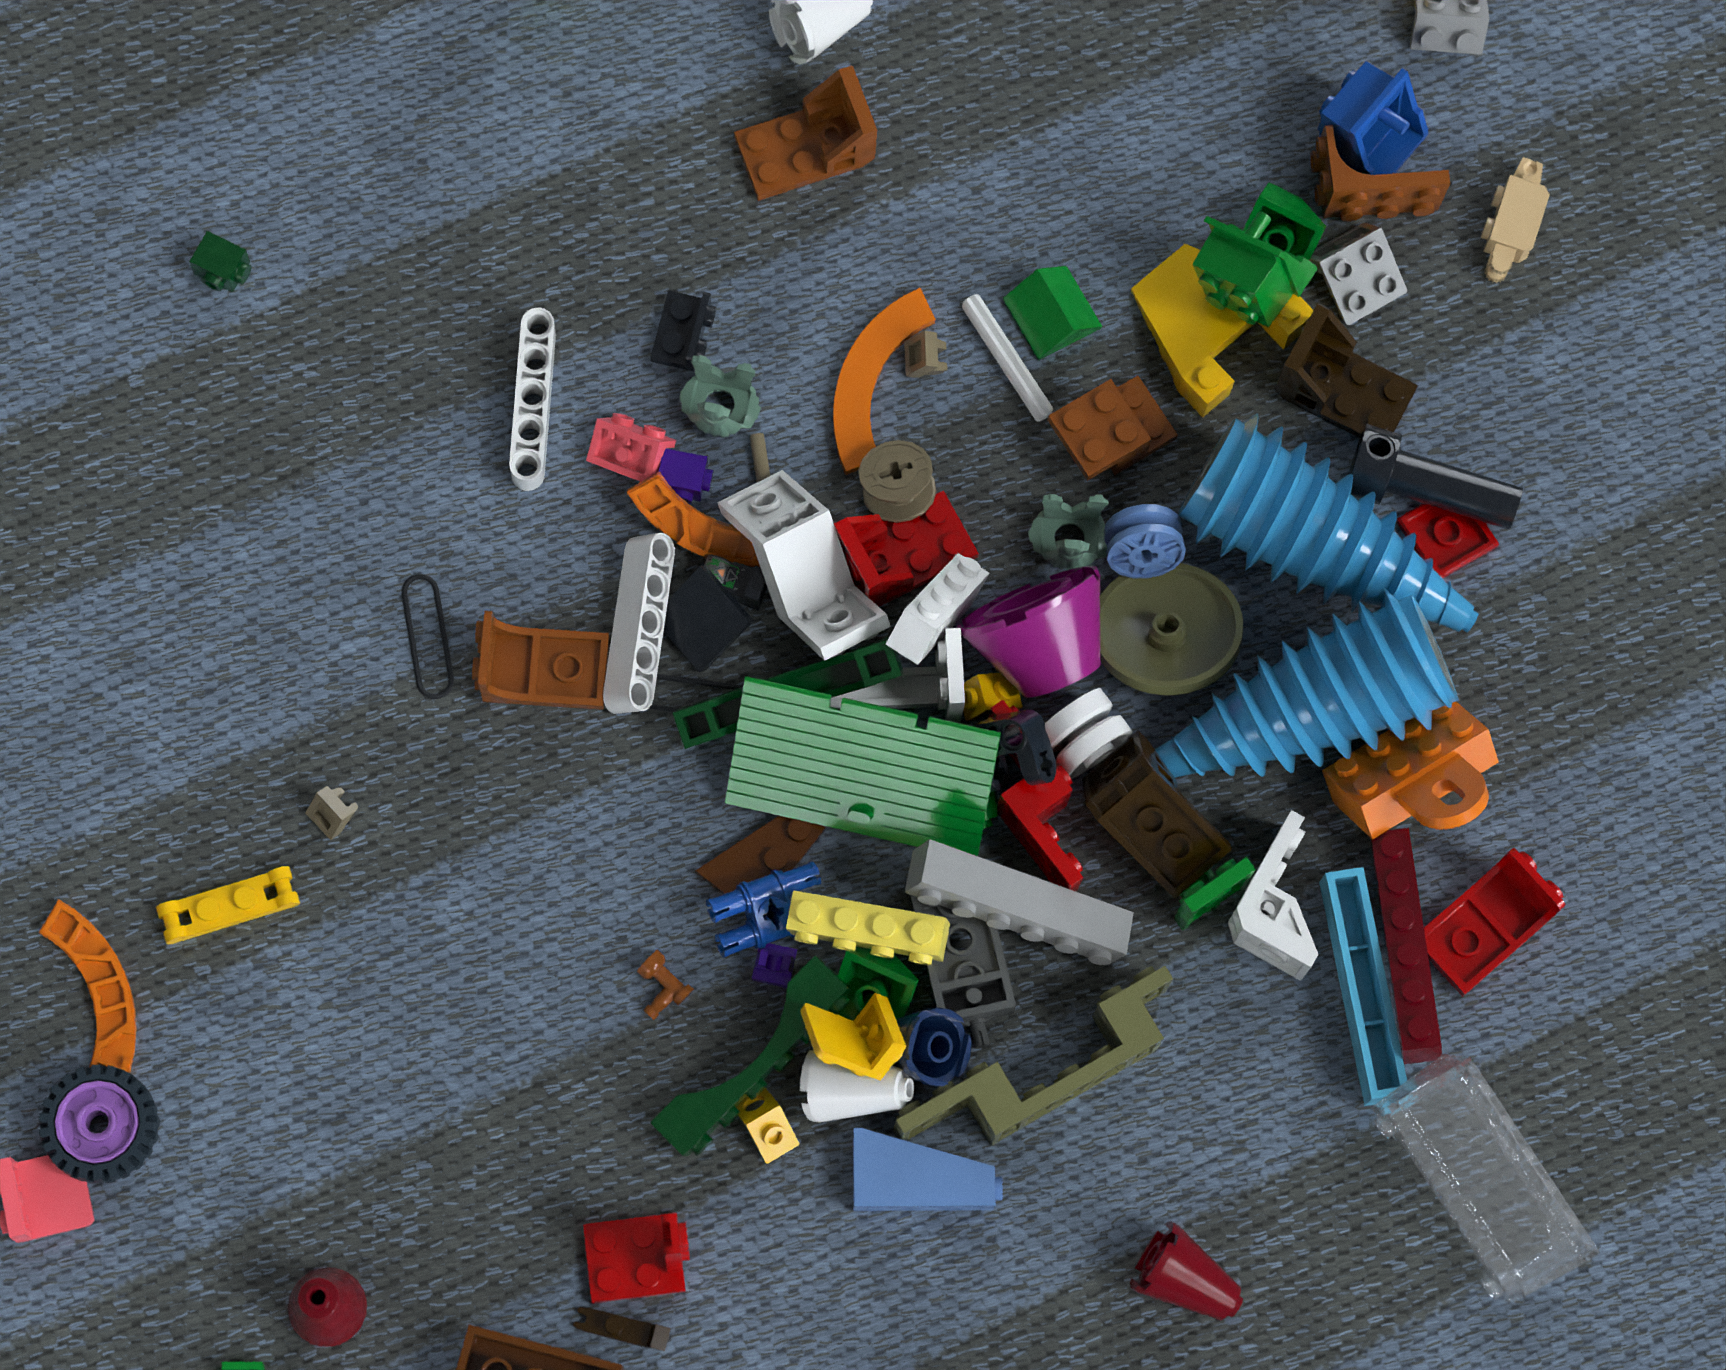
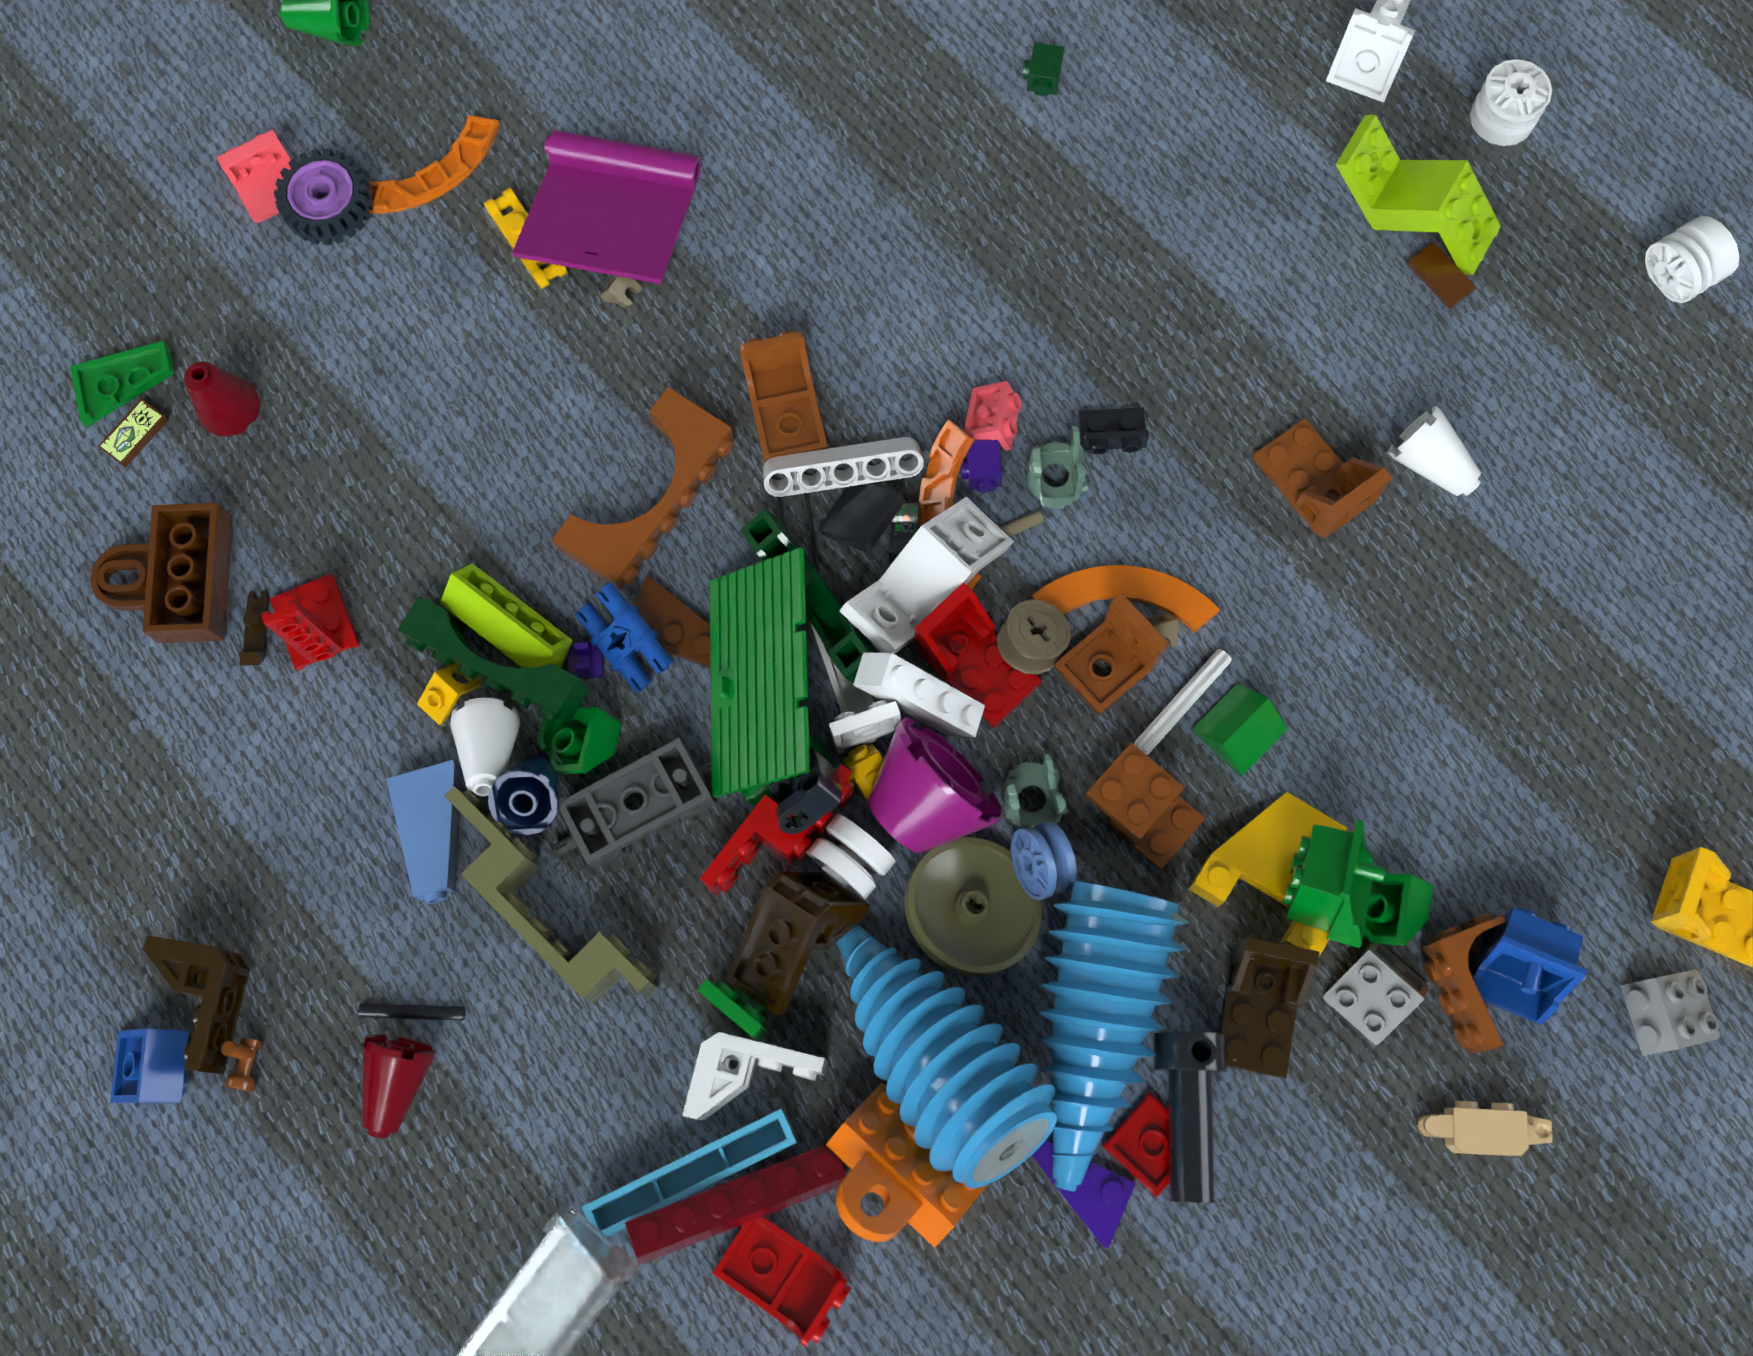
camera: 85 degrees right, 0 degrees up
black piece [402,574,454,699] -> none
white beam [509,307,556,491] -> none
dark orange piece [637,949,694,1020] -> none
light yellow brick [786,890,950,965] -> none
yellow bracket [800,993,906,1081] -> none
light grey brick [905,839,1134,965] -> none
none -> black piece [358,1003,466,1021]
none -> lime brick [440,563,573,668]
none -> magenta door [512,130,701,284]
none -> dark orange arch [551,387,734,591]
none -> dark purple wing [1031,1140,1136,1249]
none -> dark orange bracket [1054,593,1169,716]

